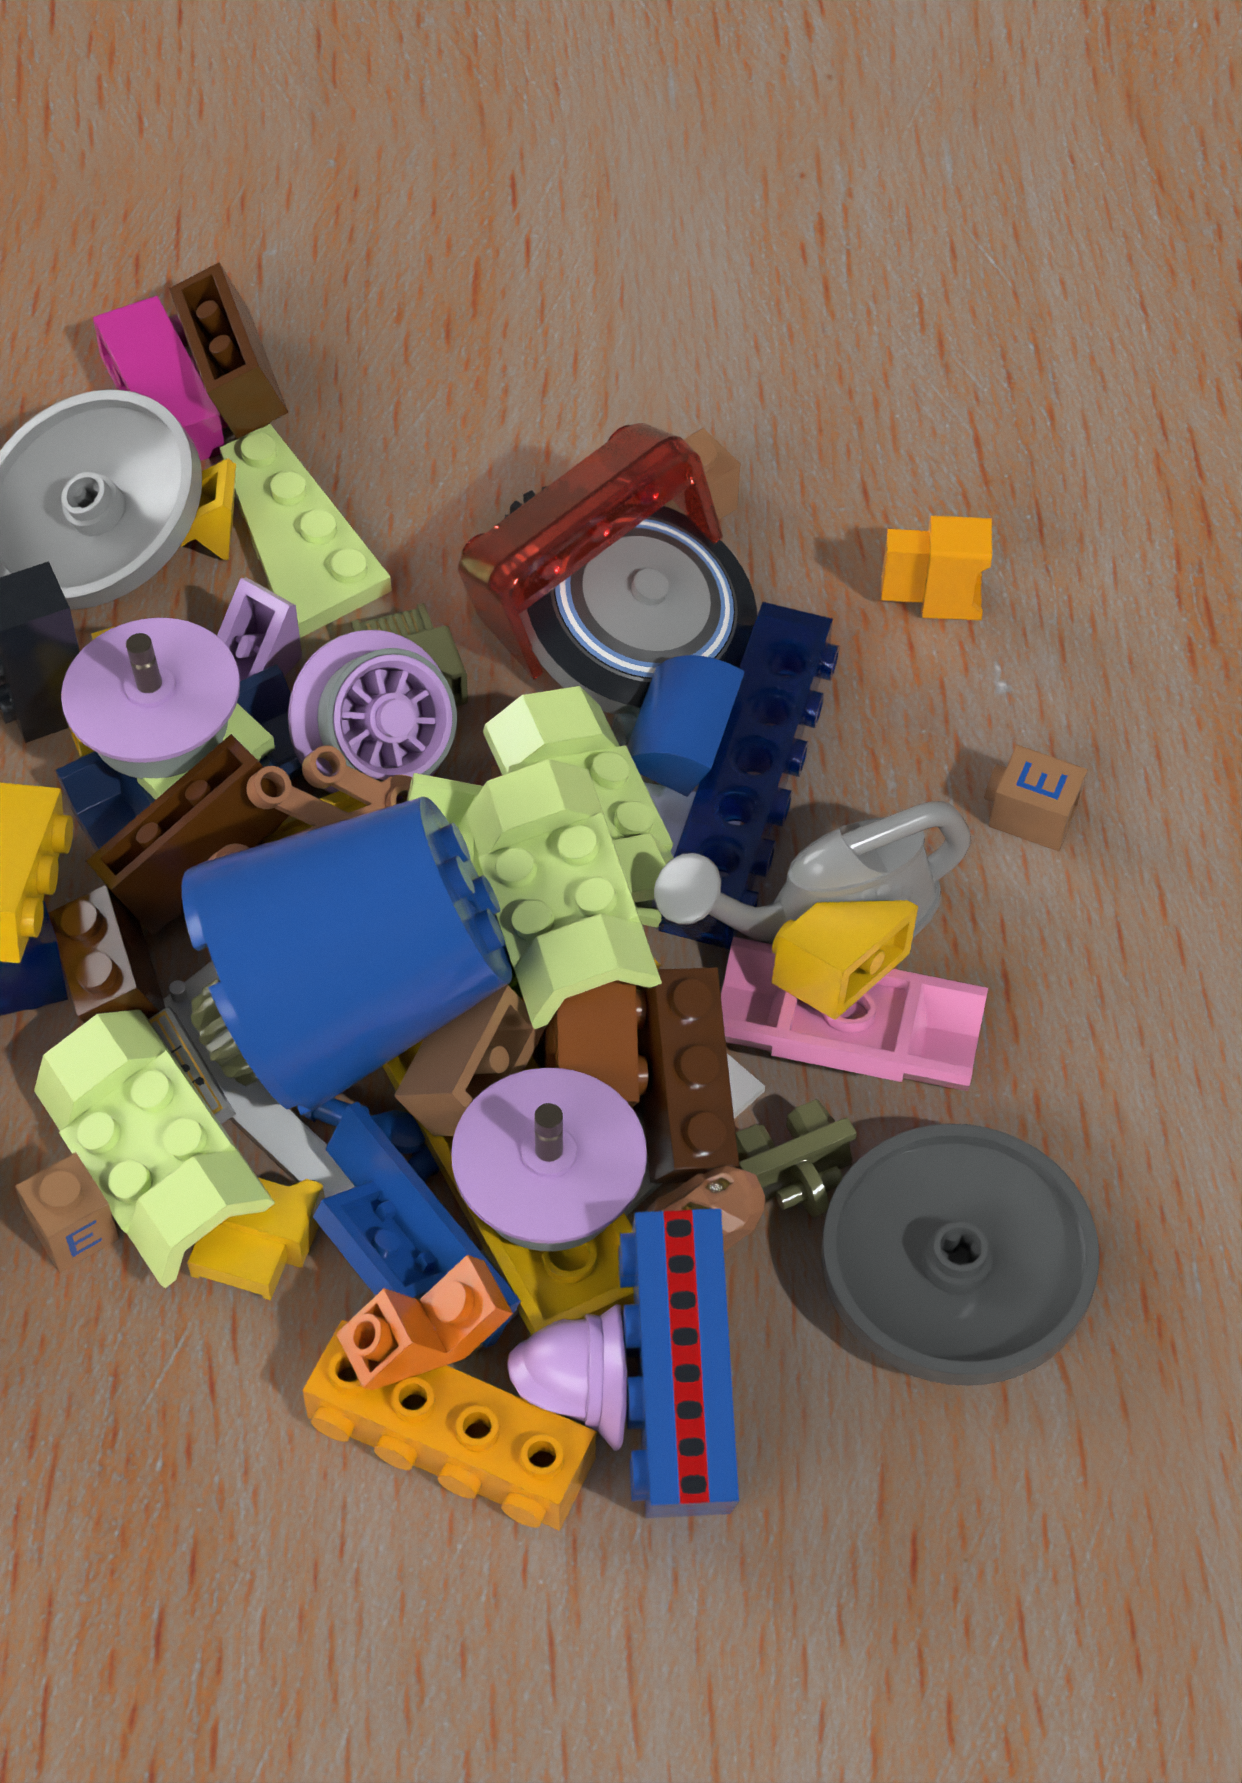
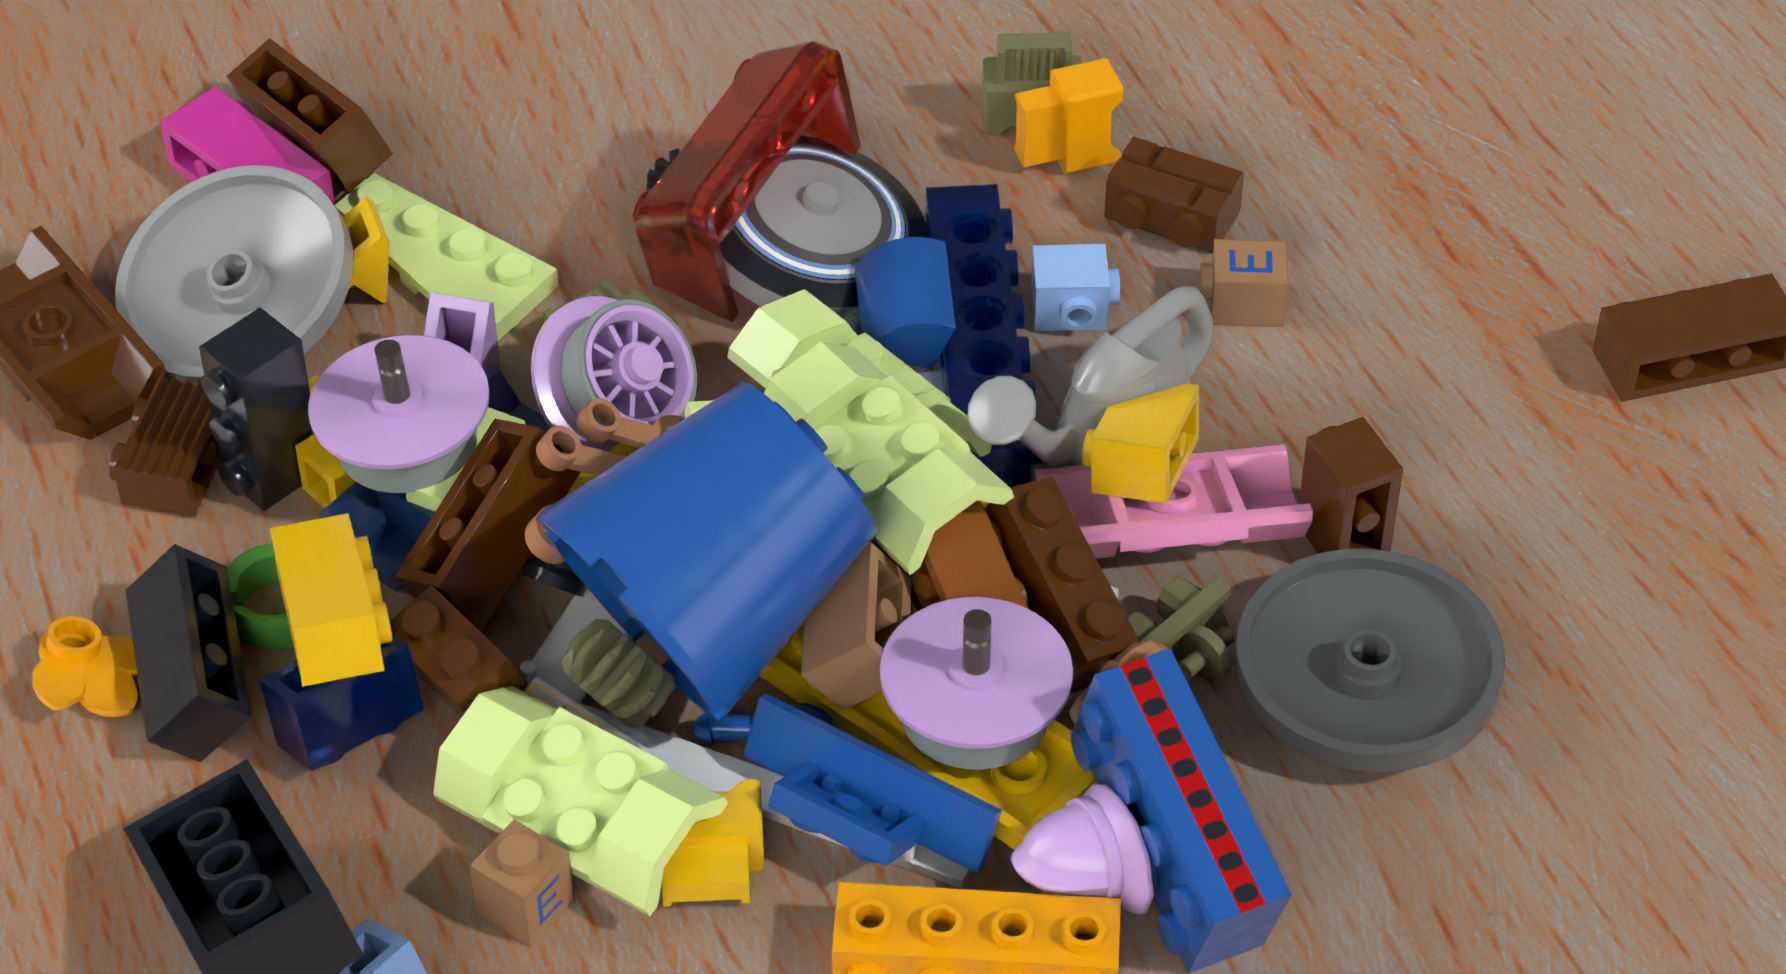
camera: 20 degrees left, 10 degrees down
orange slope [336,1255,513,1390] -> none
none -> olive piece [982,32,1082,136]
none -> light blue brick [1031,244,1120,331]
none -> reddish brown brick [1104,136,1244,253]
none -> reddish brown brick [1299,417,1403,554]

